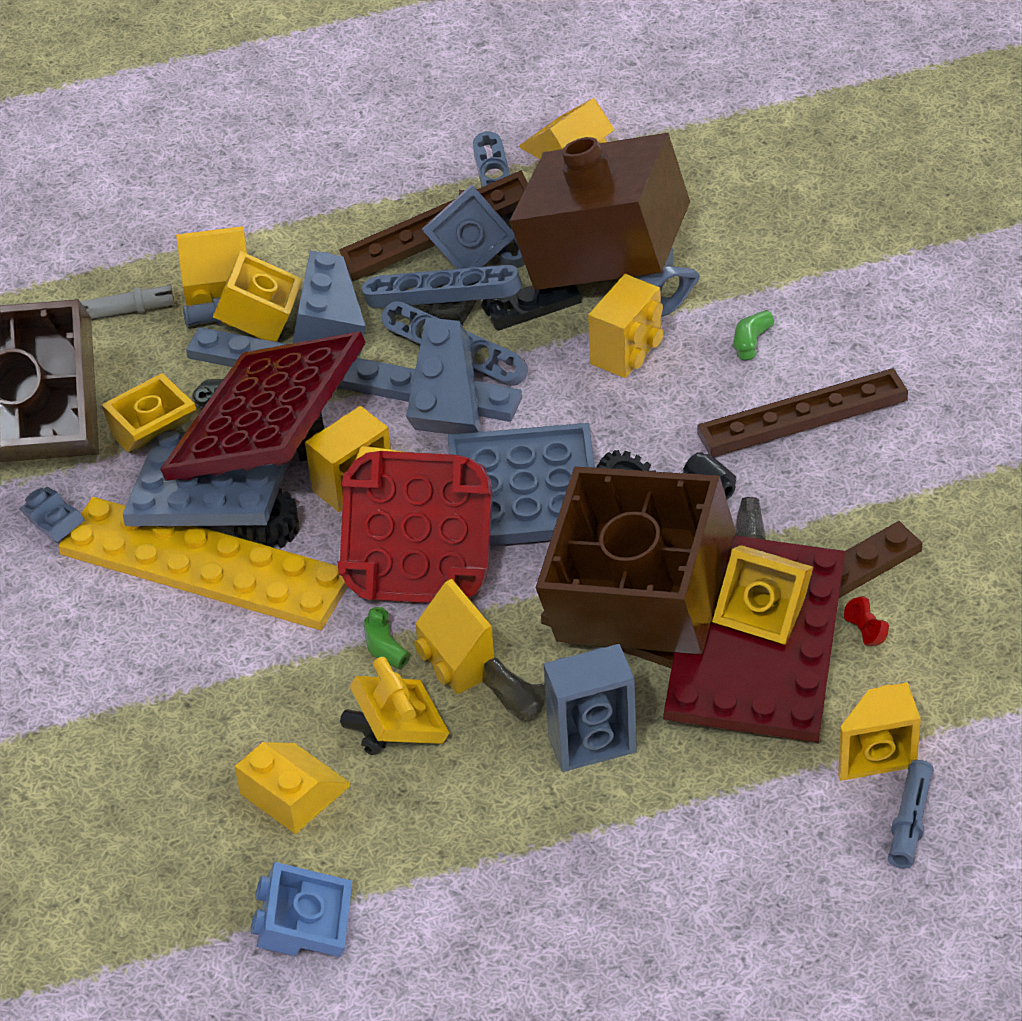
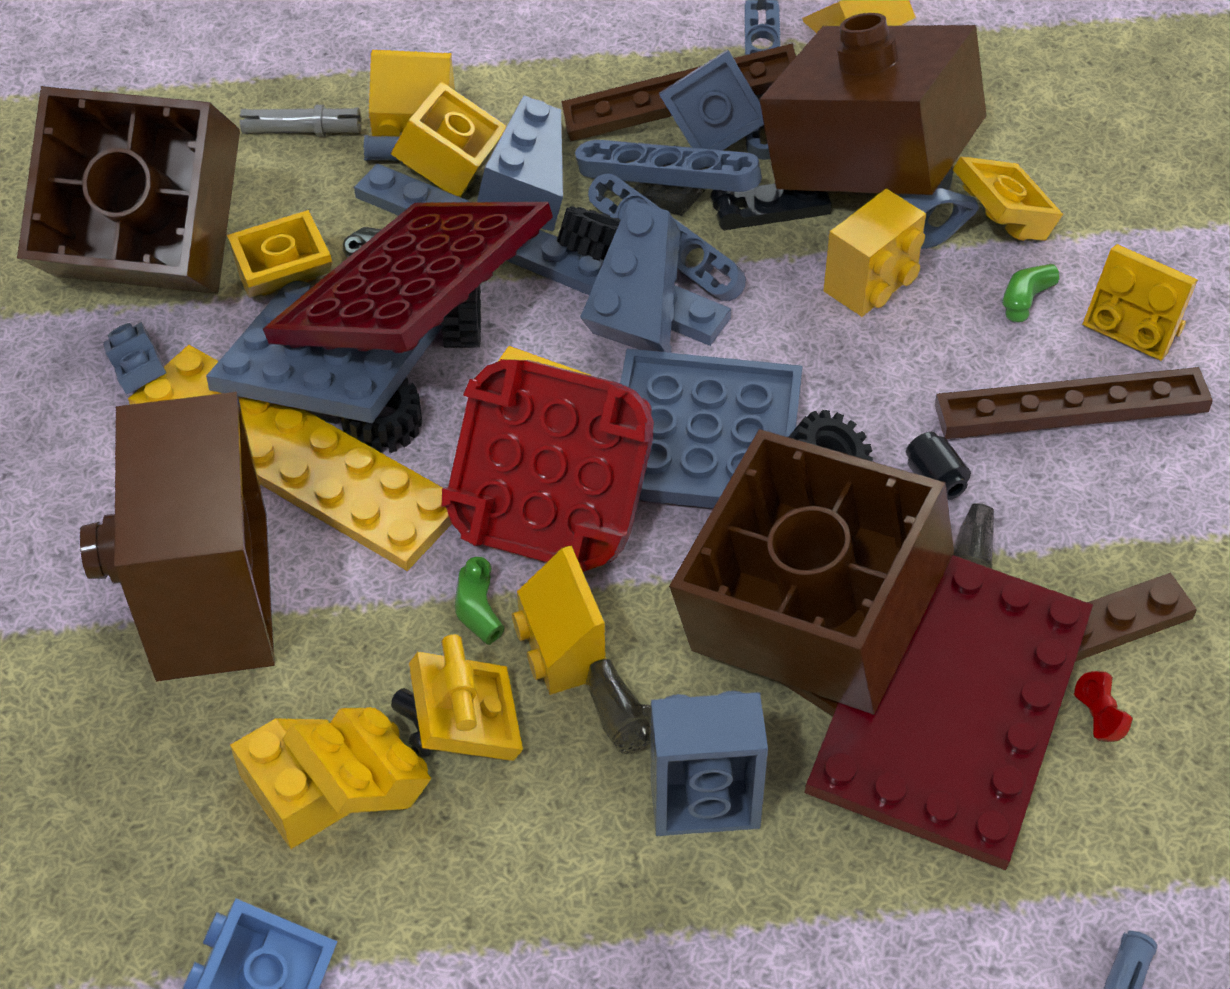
camera: 10 degrees right, 5 degrees up
yellow brick [305,406,391,513] -> none
yellow slope [712,545,814,644] -> none
yellow slope [838,682,921,781] -> none
none -> reddish brown brick [80,392,275,682]
none -> yellow plate [282,707,432,814]
none -> black tyre [557,206,621,261]
none -> yellow plate [952,156,1064,241]
none -> yellow plate [1082,244,1198,361]

